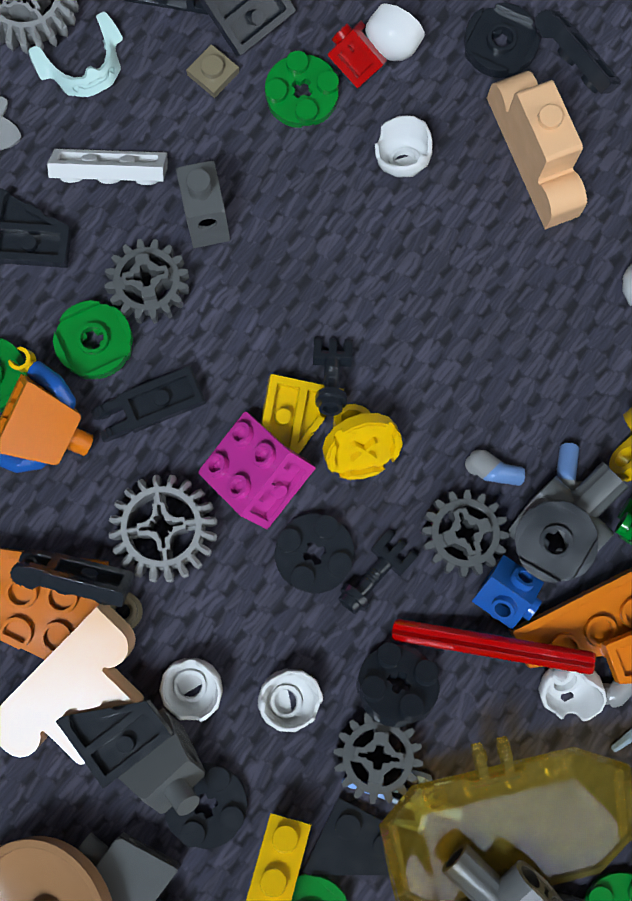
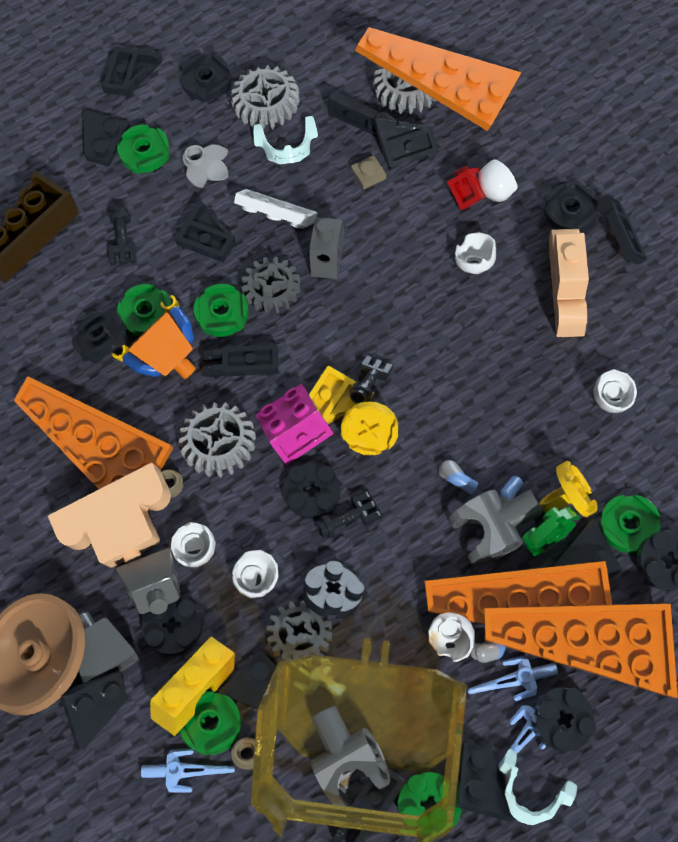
camera: 30 degrees right, 15 degrees down
black hinge [10,548,134,607] -> none
black wing [56,700,174,789] -> none
green plate [265,51,339,128] -> none
red axle [392,619,596,675] -> none
dark grey gear [421,490,509,578] -> none
blue brick [472,555,544,629] -> none
black plate [515,500,598,583] -> none

